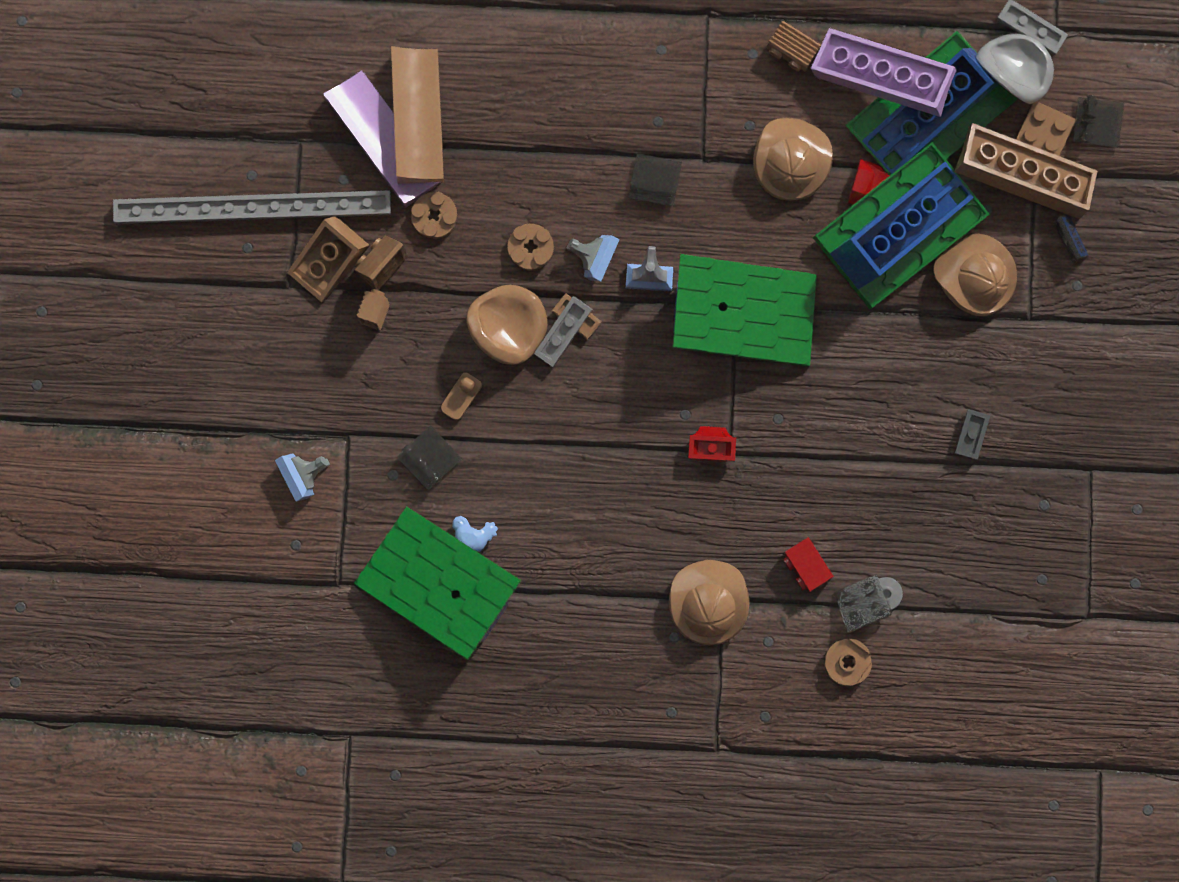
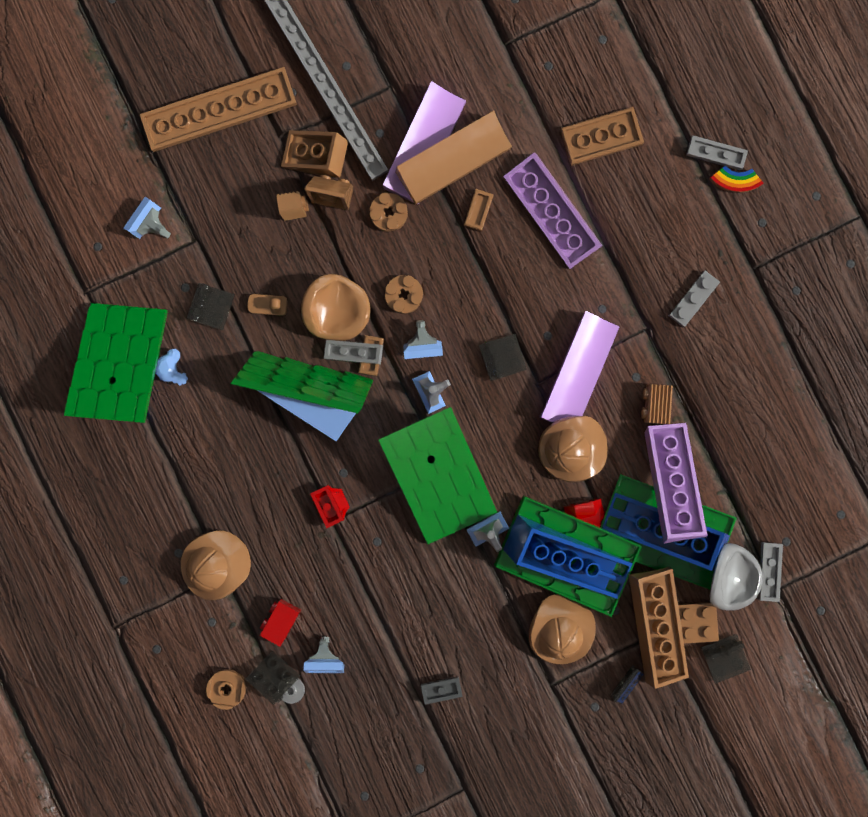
camera: 65 degrees right, 5 degrees up
none -> medium nougat plate [140,67,297,152]
none -> green piece [231,351,373,441]
none -> light blue piece [304,637,344,673]
none -> medium nougat tile [464,189,494,232]
none -> piece [466,511,509,552]
none -> lavender arch [504,153,602,269]
none -> lavender arch [540,311,619,423]

